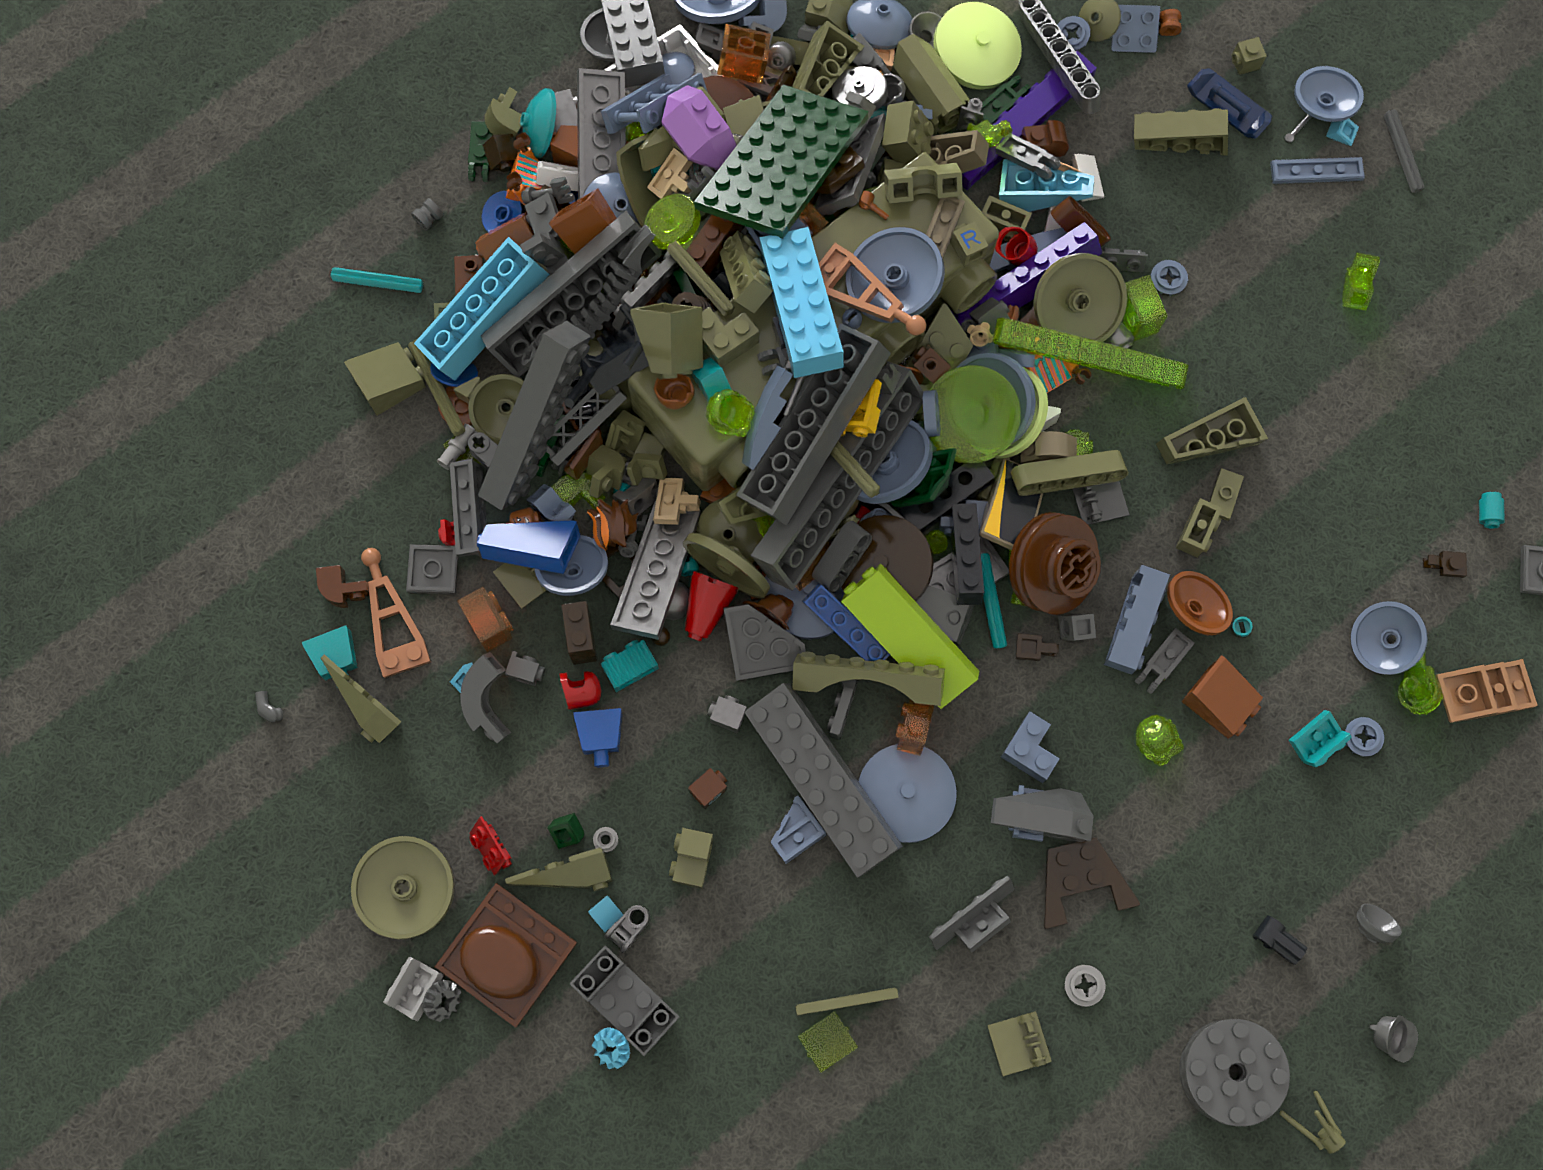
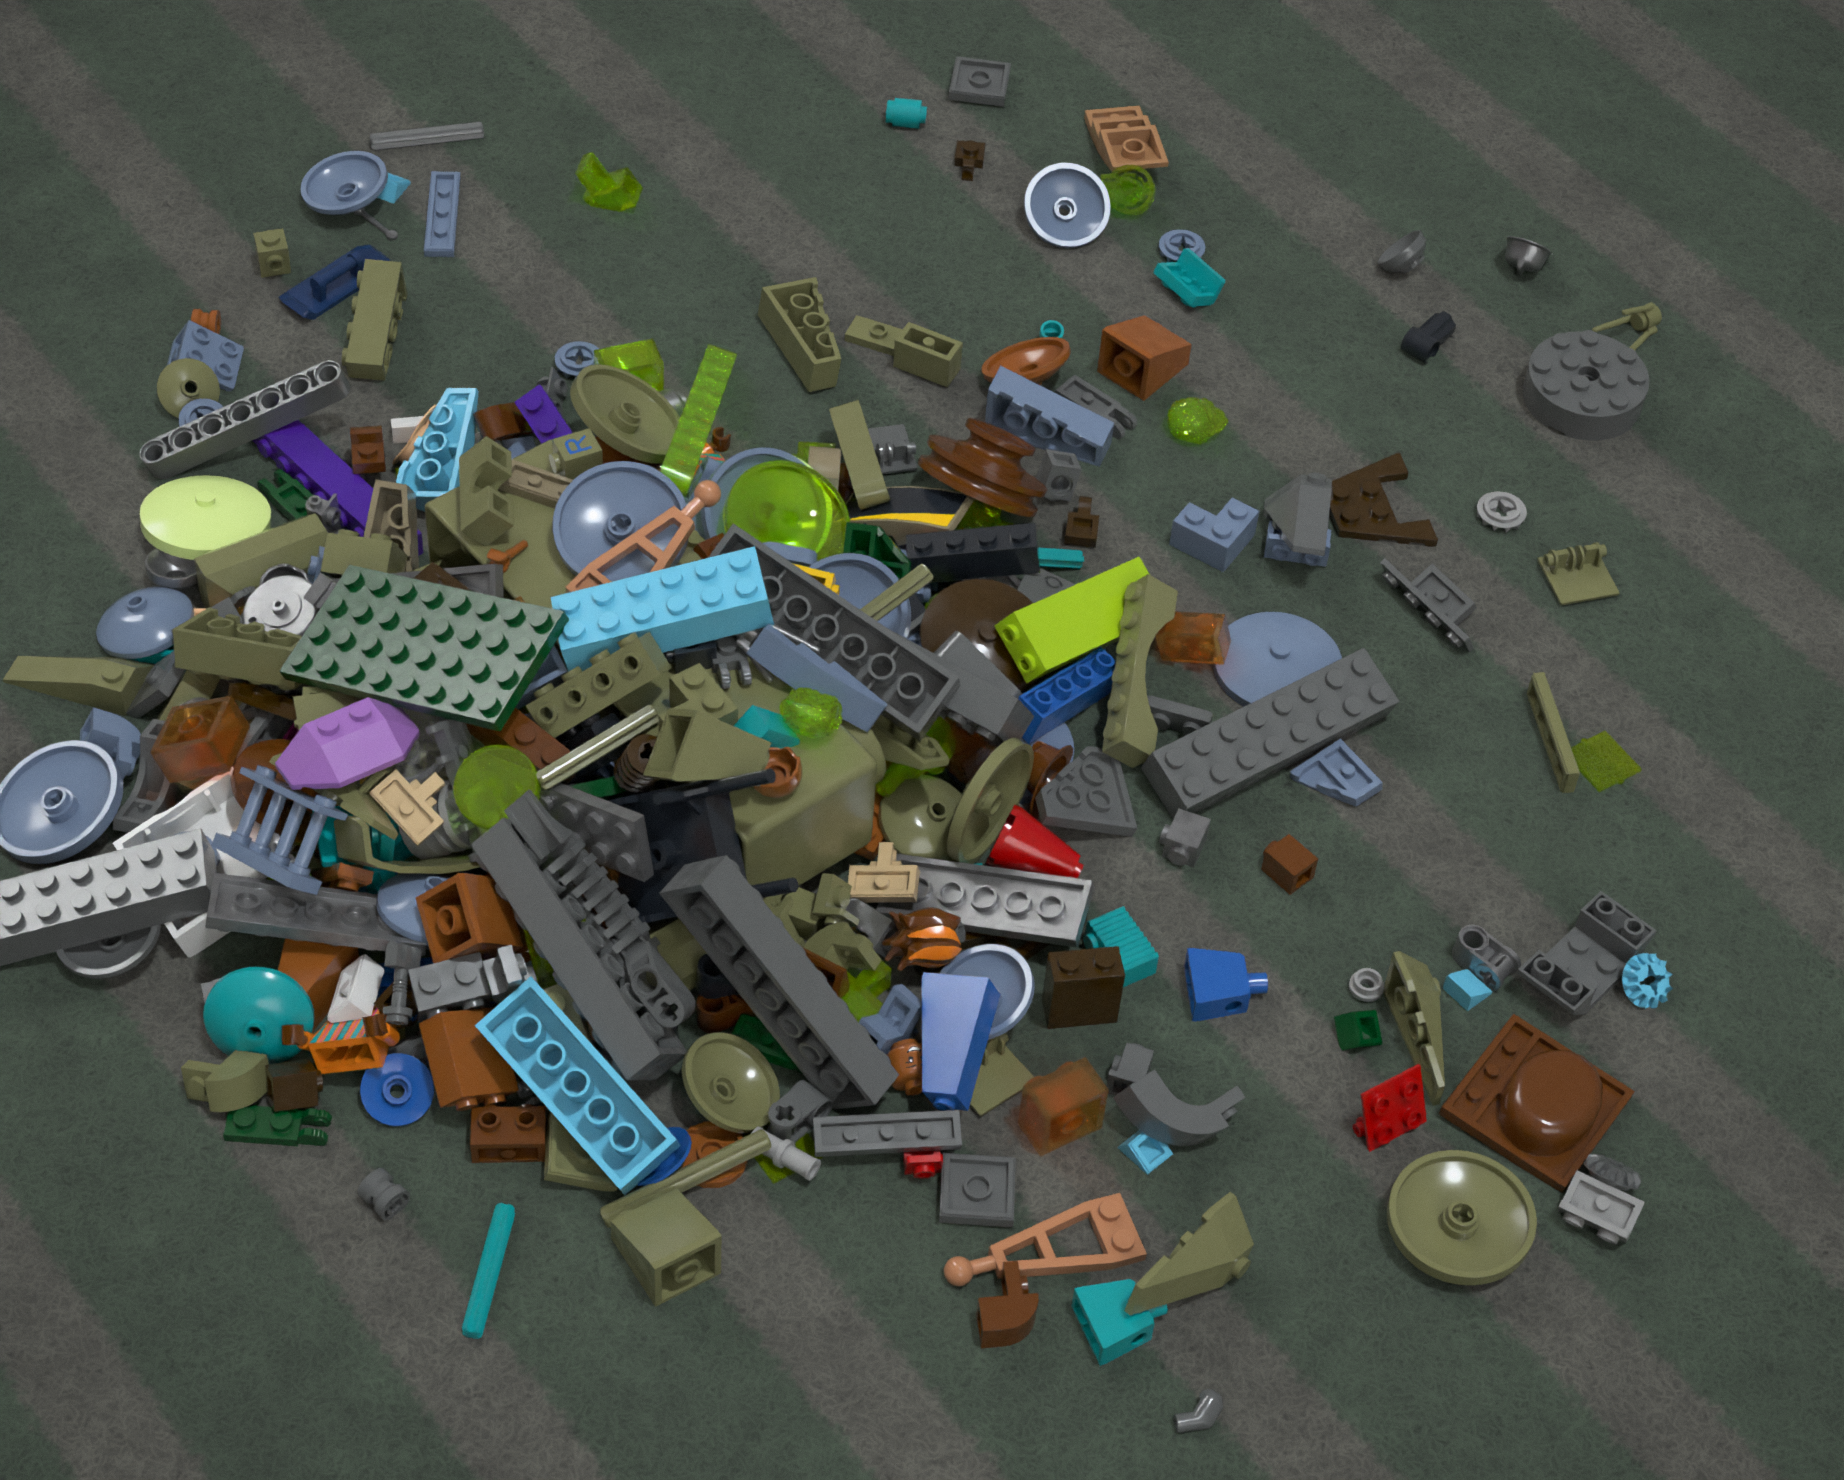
camera: 90 degrees left, 25 degrees down
olive slope [454,376,482,404] -> none
red helmet [559,671,601,710] -> none
olive brick [669,828,713,889] -> none
clear neon green hair [967,120,1012,148] -> none
dark grey hinge [996,133,1061,180] -> none

